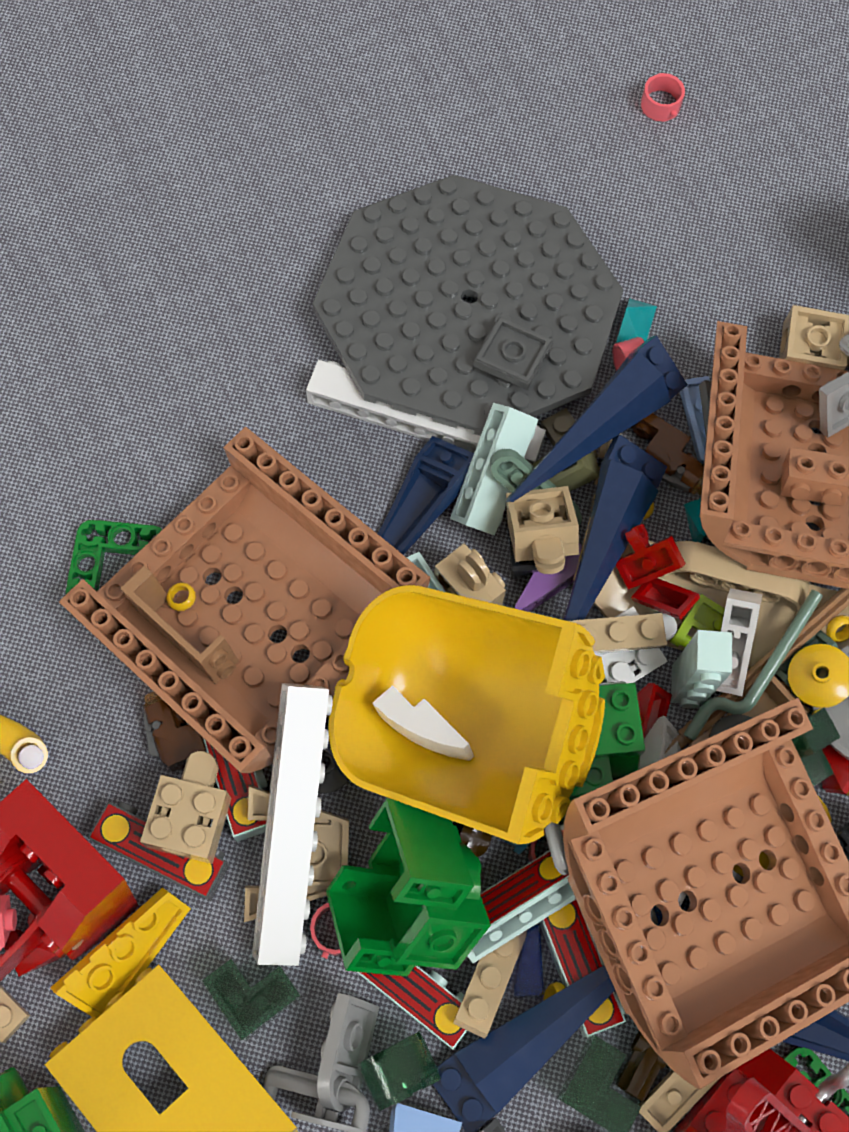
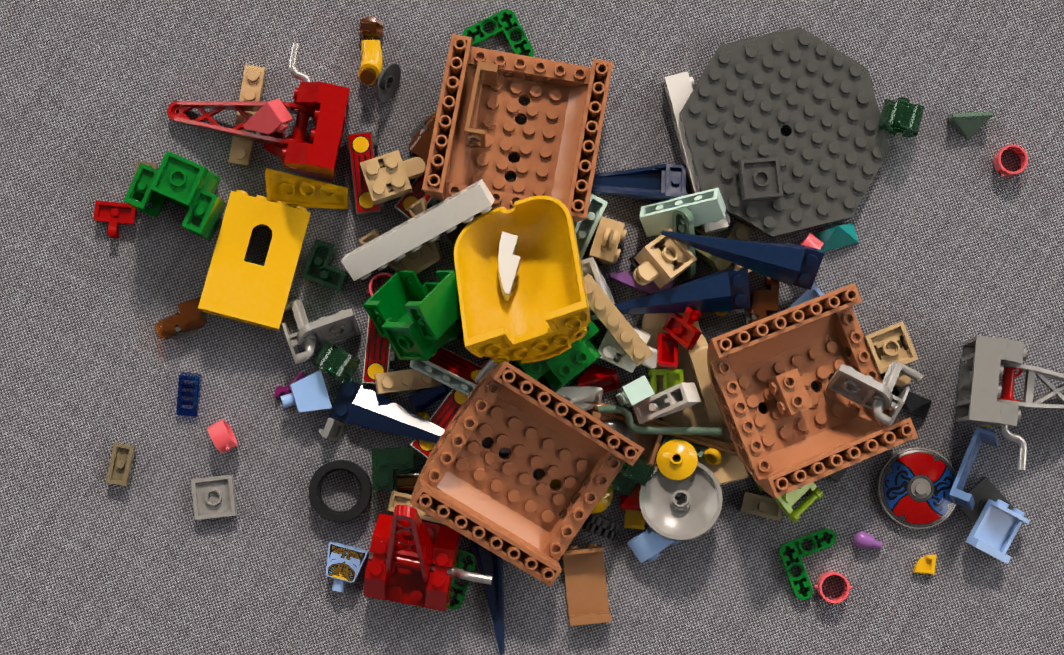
camera: 50 degrees right, 15 degrees up
yellow piece [166,583,196,611] -> none
none -> dark grey dish [376,63,401,102]
none -> clear green brick [878,97,925,137]
none -> sand green slope [947,111,993,140]

